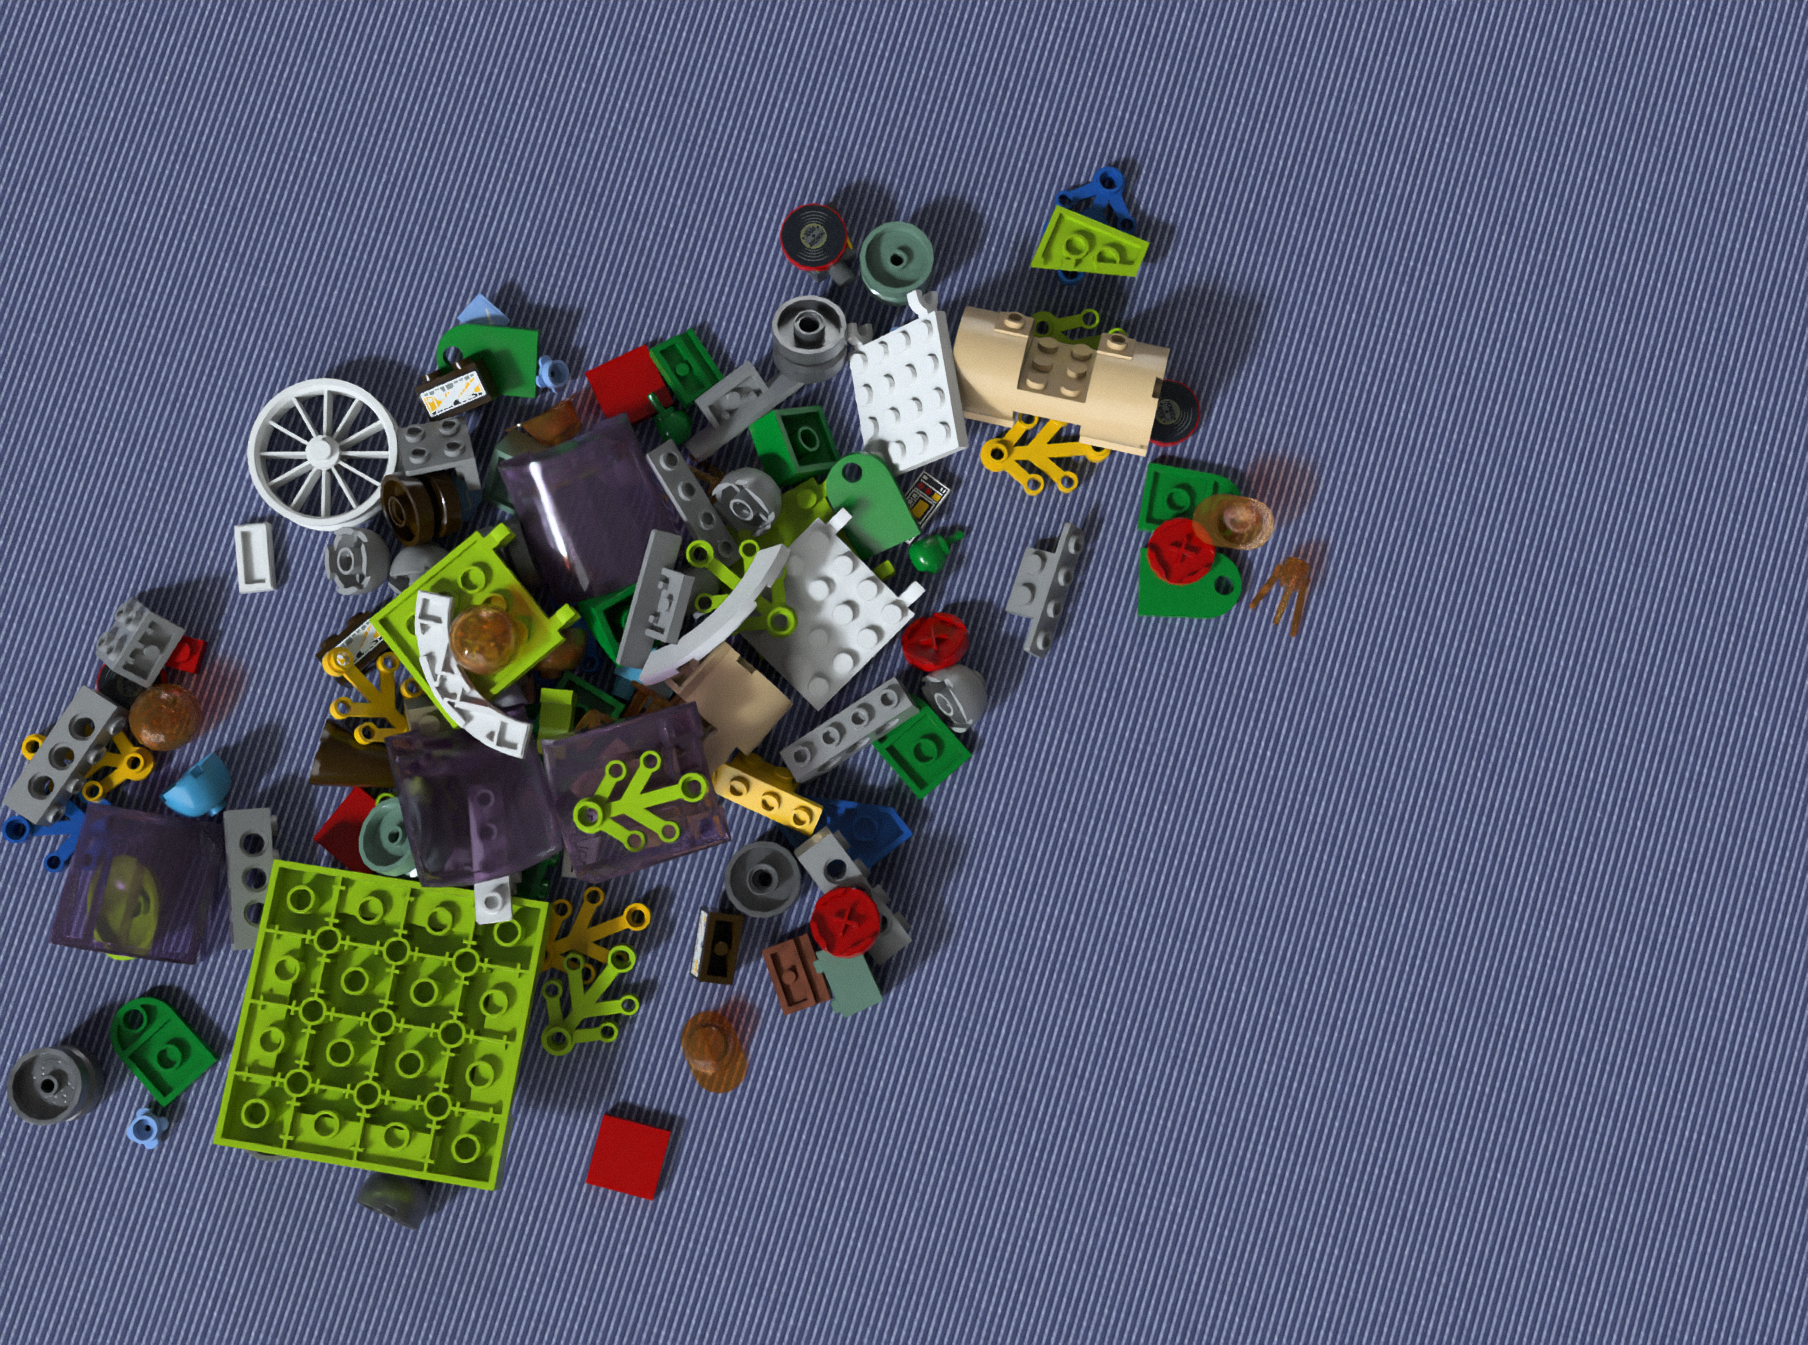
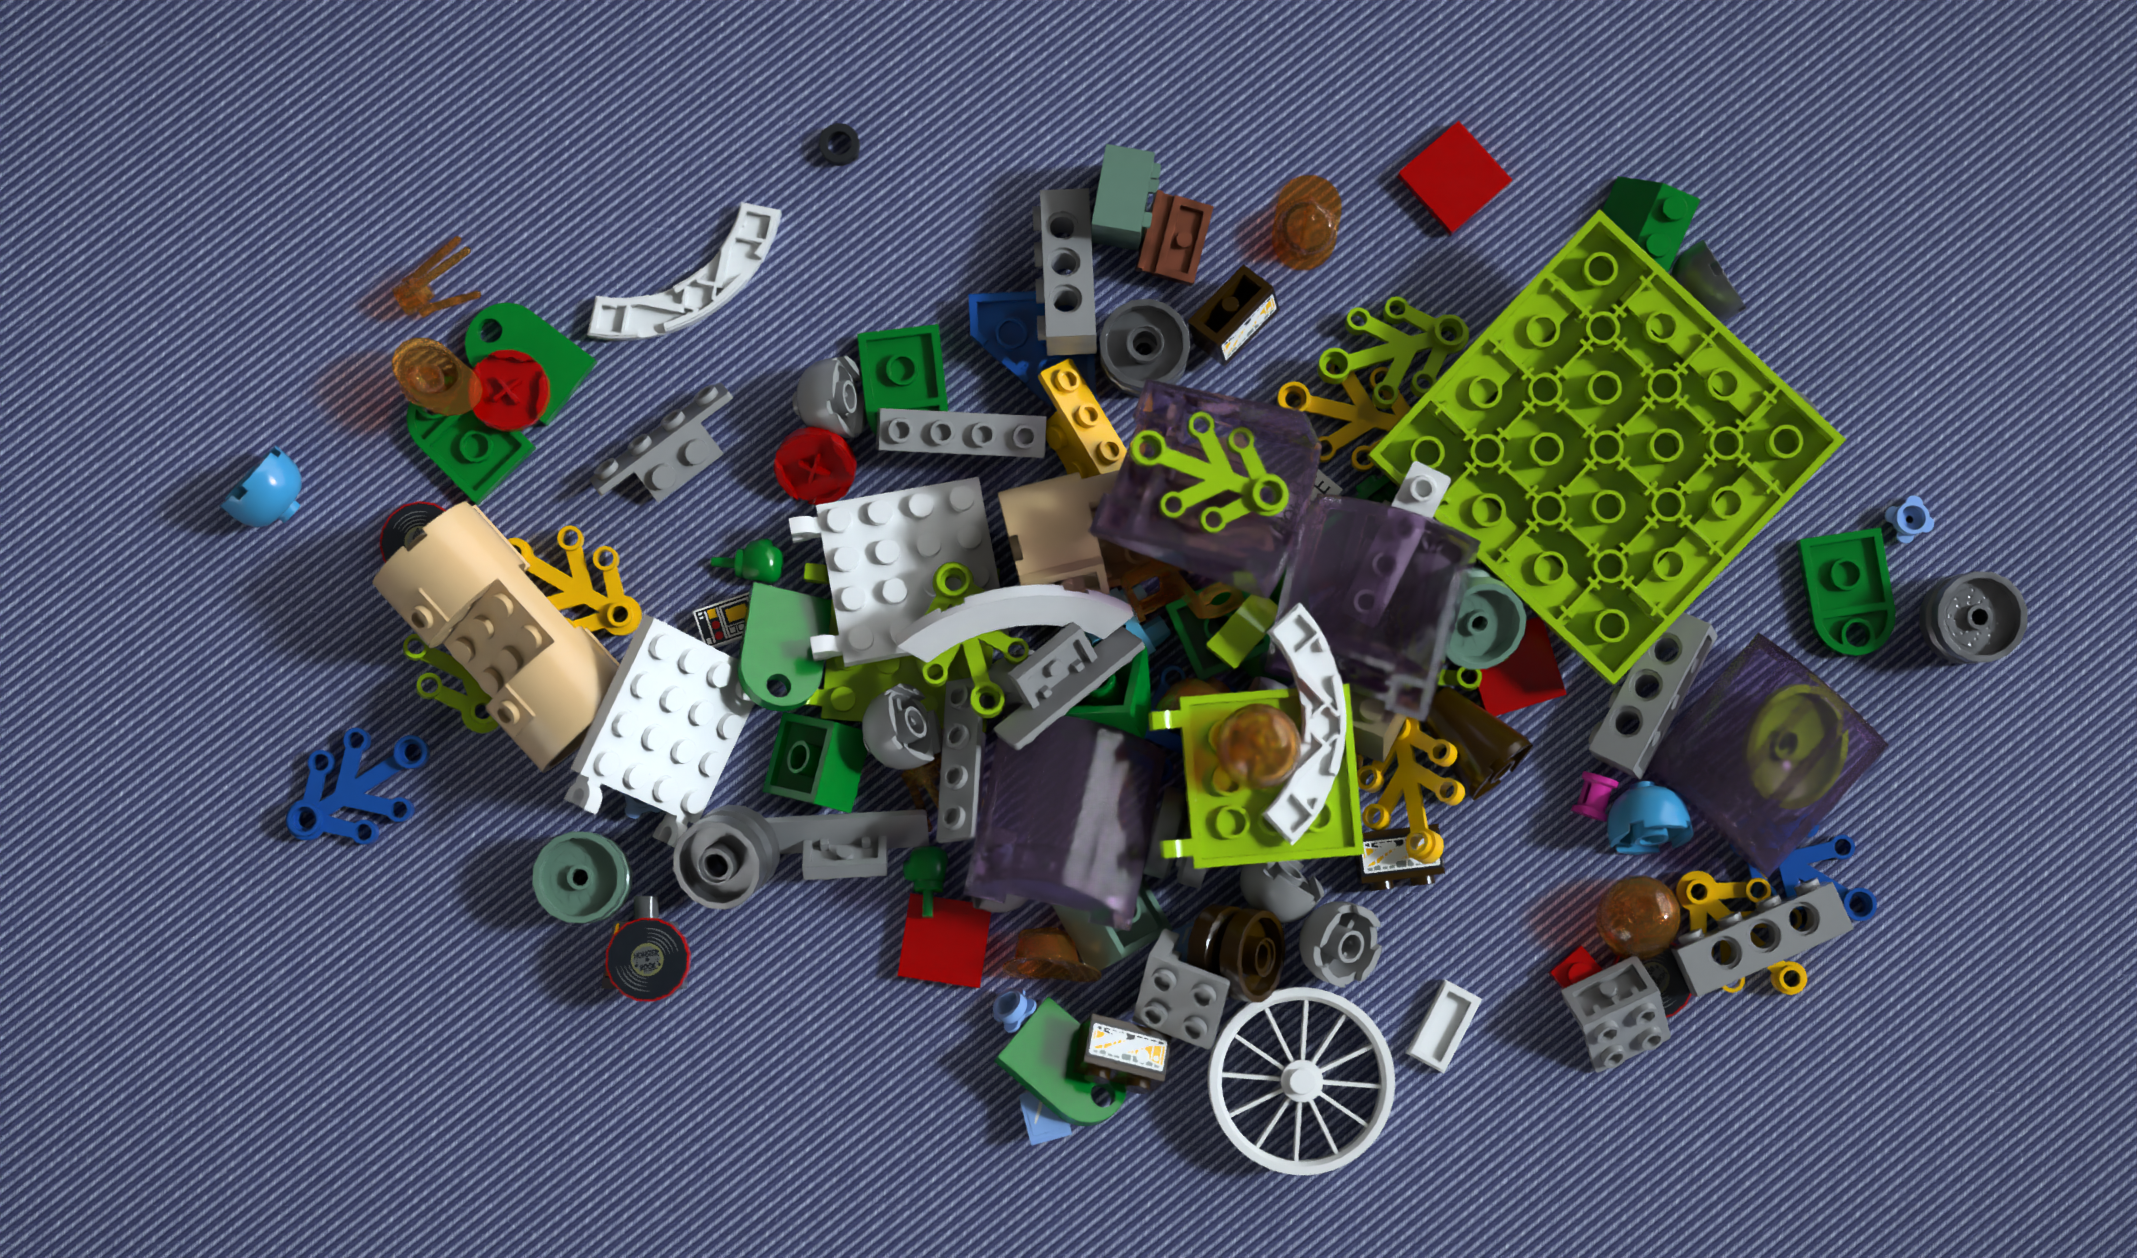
camera: 145 degrees left, 0 degrees up
green plate [649,328,724,409] -> none
red tile [810,887,882,959] -> none
lime wing [1031,205,1150,277] -> none
none -> dark azure cylinder [220,445,302,527]
none -> white tile [587,202,782,341]
none -> black piece [819,123,860,166]
none -> dark pink bush [1571,771,1619,822]
none -> green slope [1602,176,1701,273]

